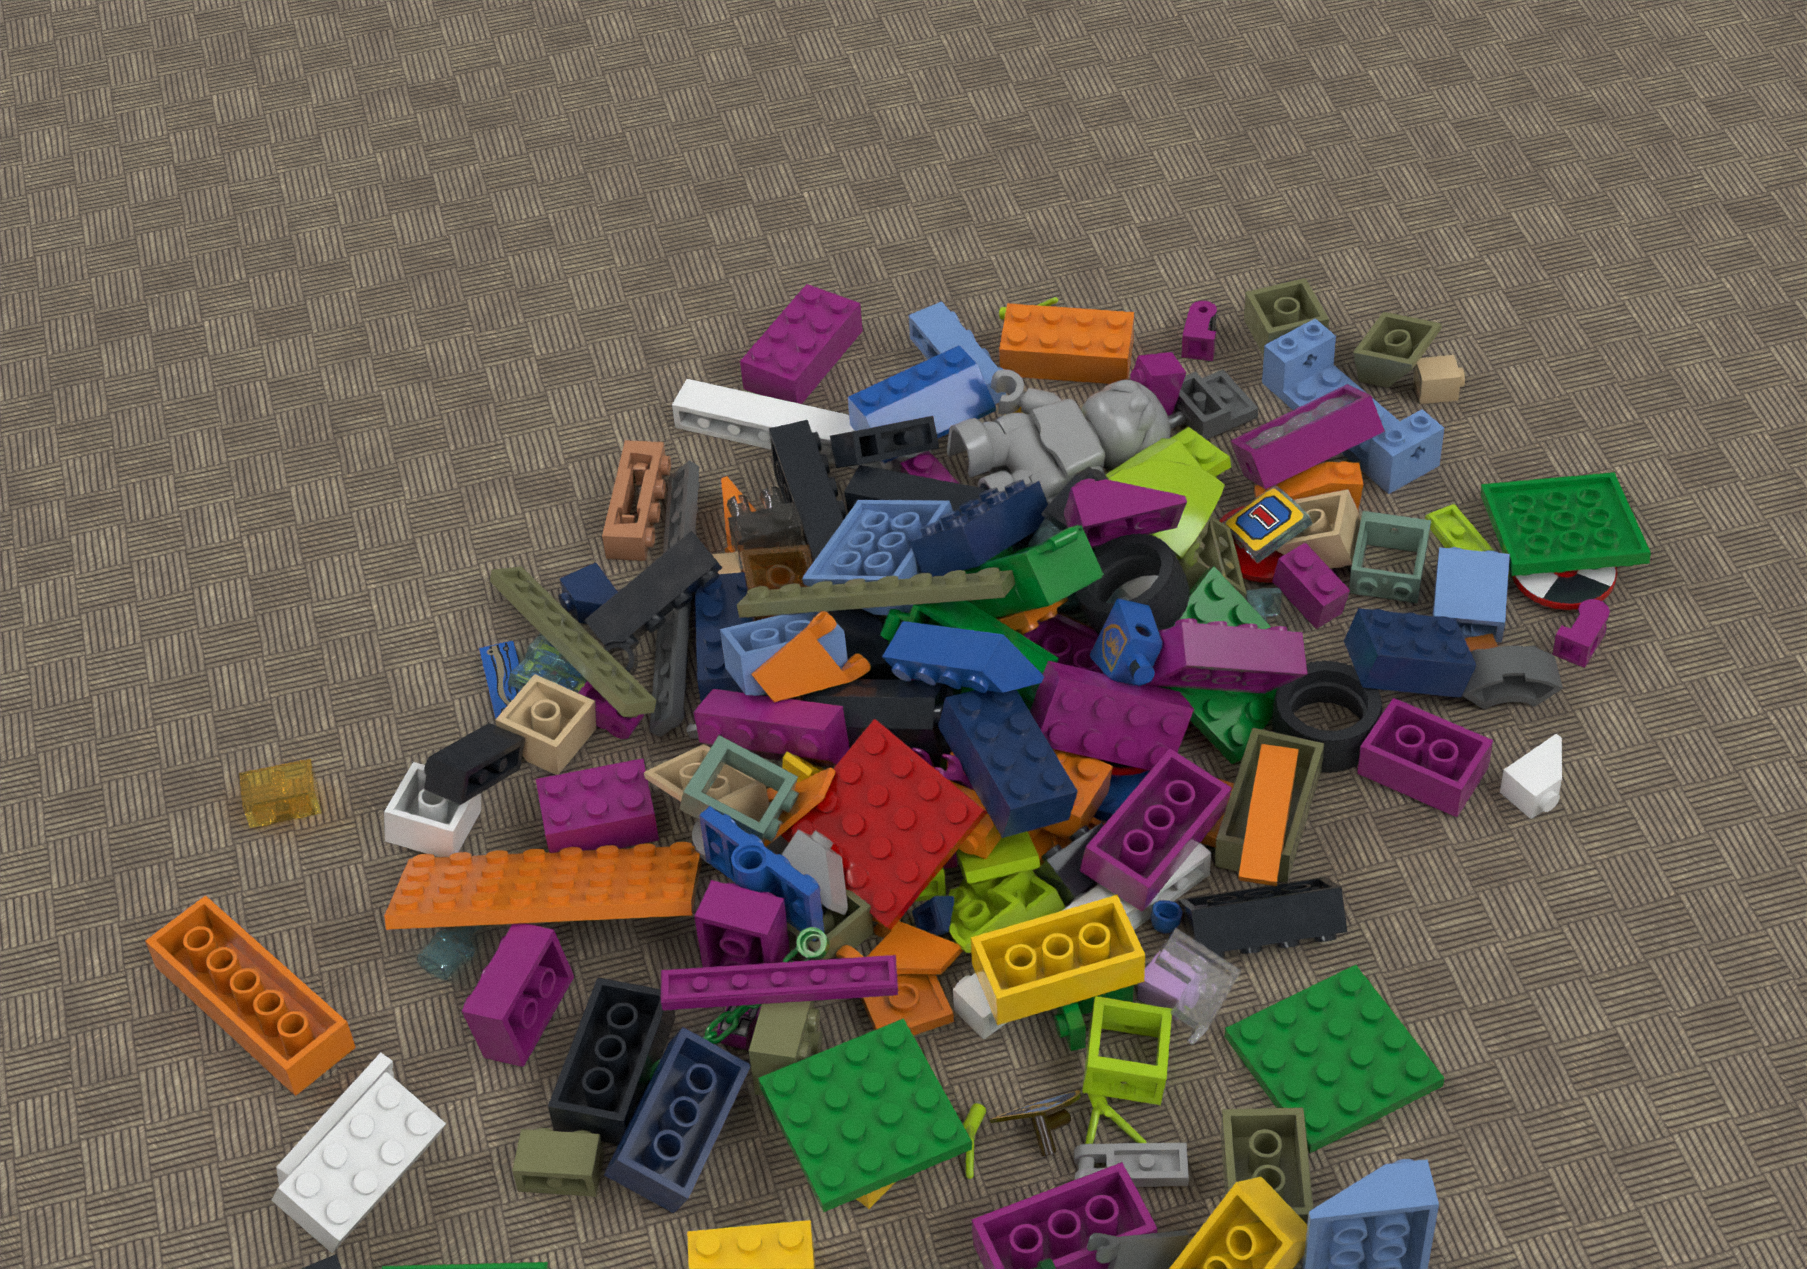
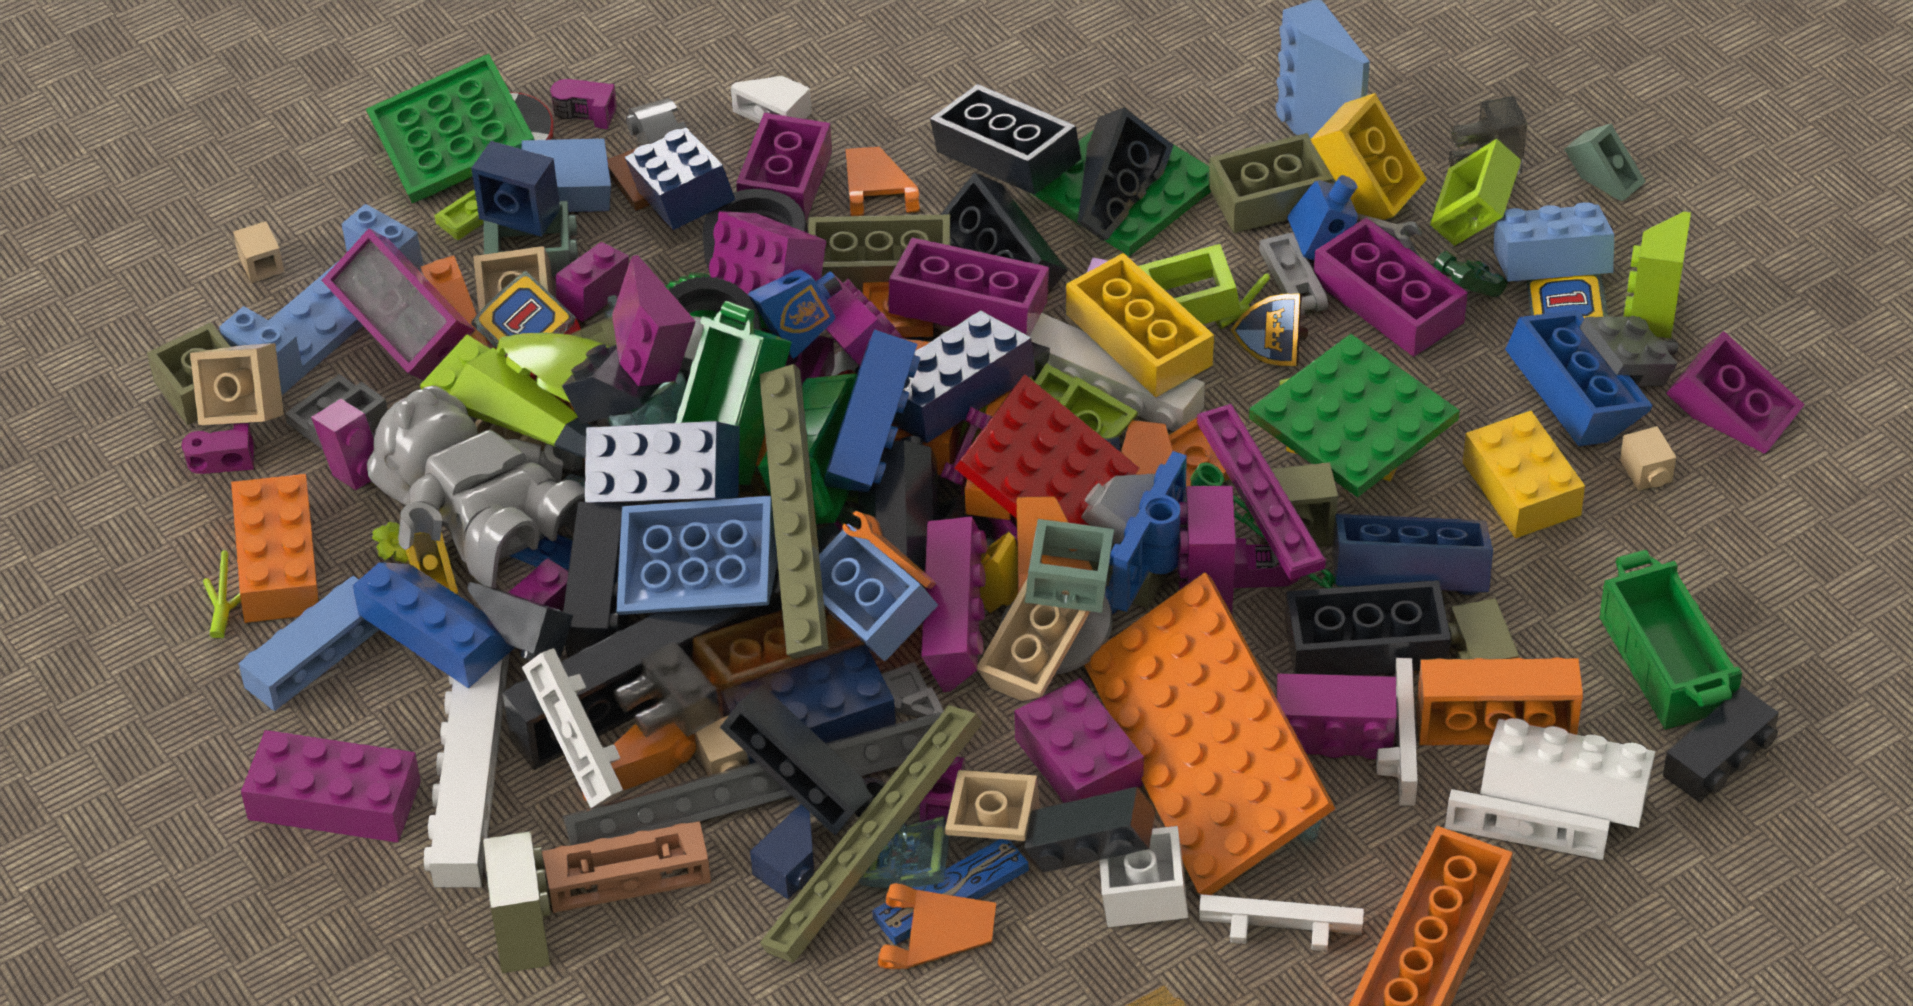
camera: 110 degrees left, 0 degrees up
clear panel [1154,928,1241,1045] -> none
orange slope [1238,744,1299,886] -> none
olive slope [1353,312,1442,388] -> none
none -> tan slope [190,343,284,425]
none -> dark blue brick [471,141,561,237]
none -> olive wedge [483,831,551,973]
none -> white hinge [522,648,623,808]
none -> orange flag [845,147,920,216]
none -> orange flag [878,883,996,969]
none -> black brick [930,84,1082,195]
none -> black wedge [1077,107,1174,241]
none -> white hinge [1199,894,1364,951]
none -> blue torso [1287,175,1358,260]
none -> white hinge [1376,658,1418,806]
none -> orange brick [1416,657,1583,745]

